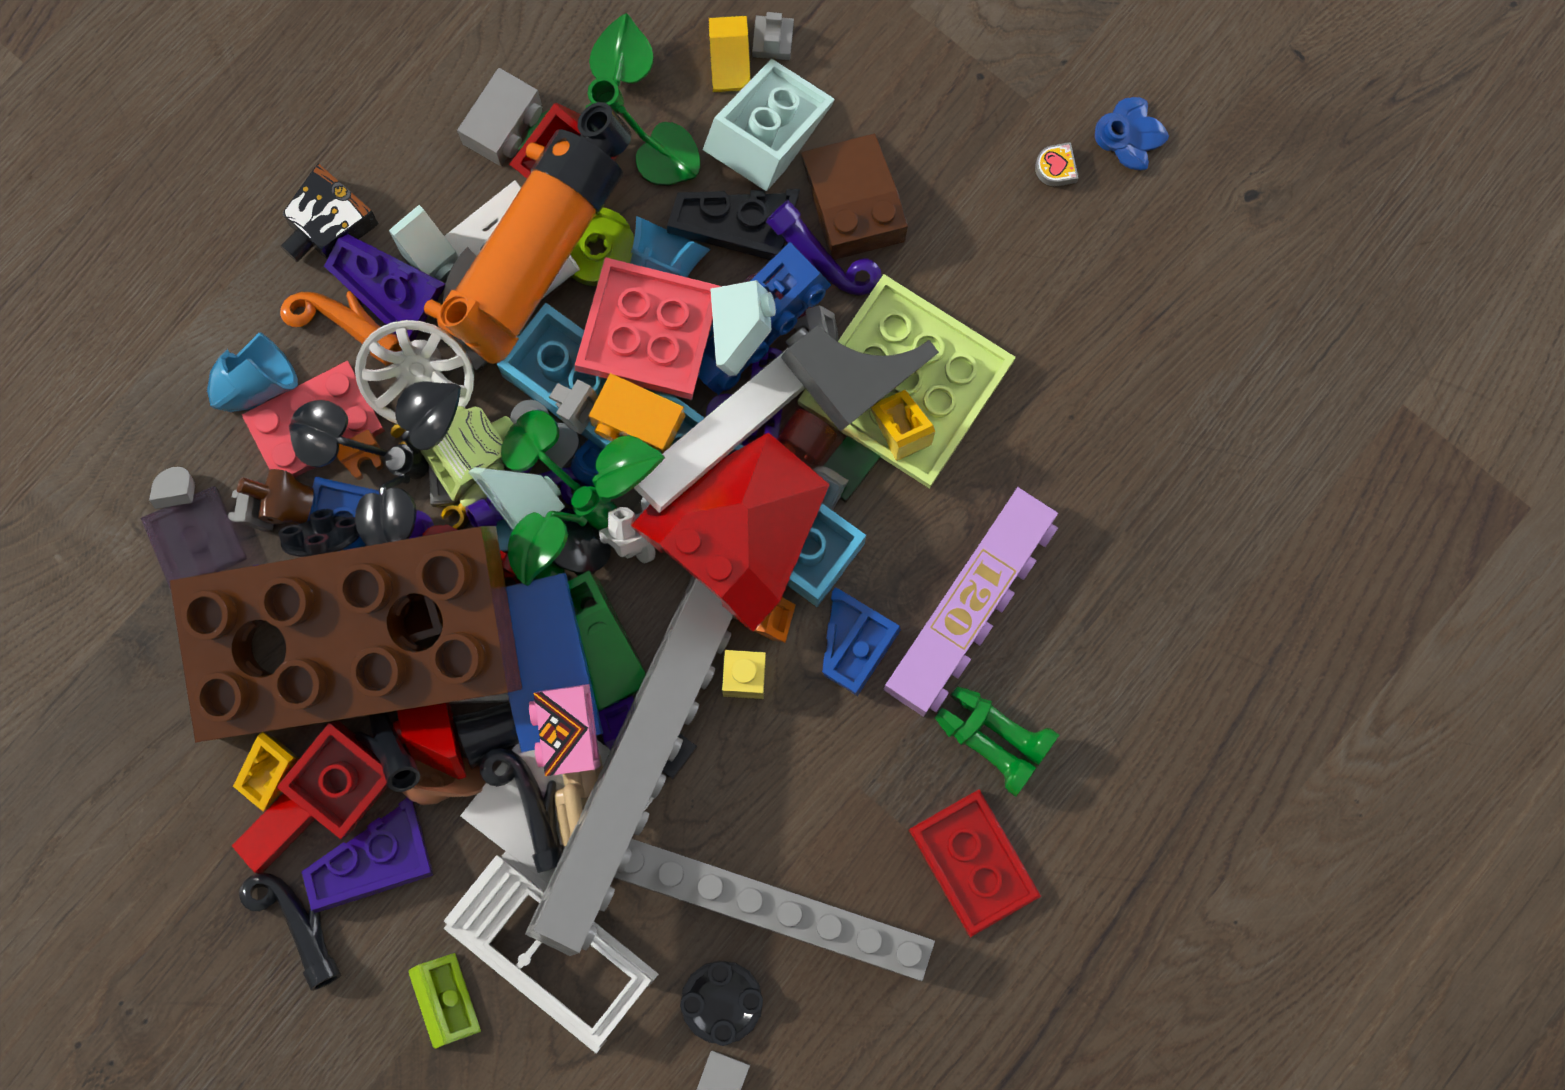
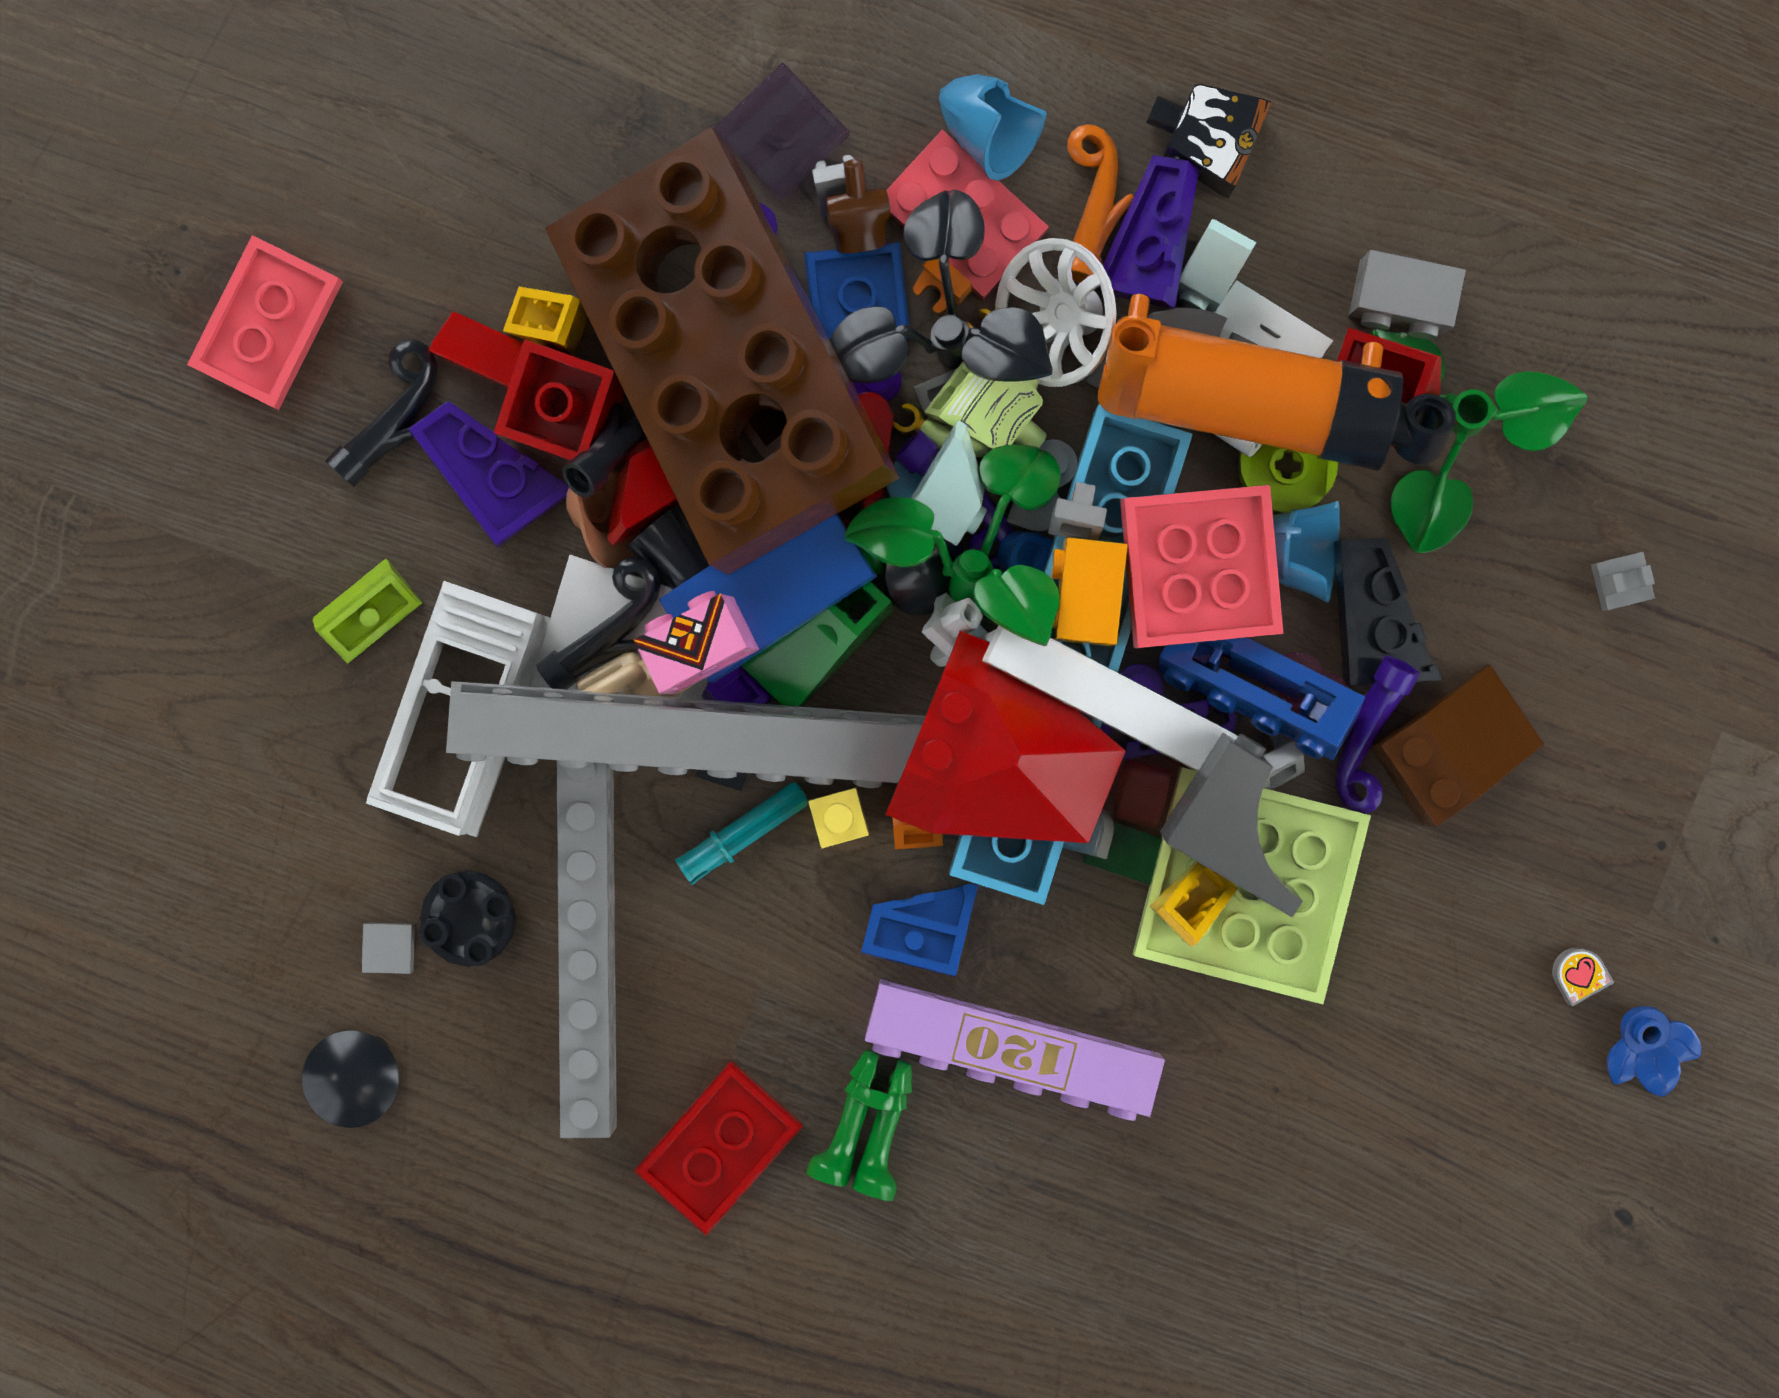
camera: 75 degrees right, 10 degrees up
light grey tile [149,467,195,509] -> none
black dish [279,509,360,557] -> none
light aqua slope [703,59,835,191] -> none
yellow slope [709,16,750,92] -> none
light aqua slope [711,280,776,376] -> none
none -> coral plate [187,235,343,410]
none -> teal axle [675,782,809,885]

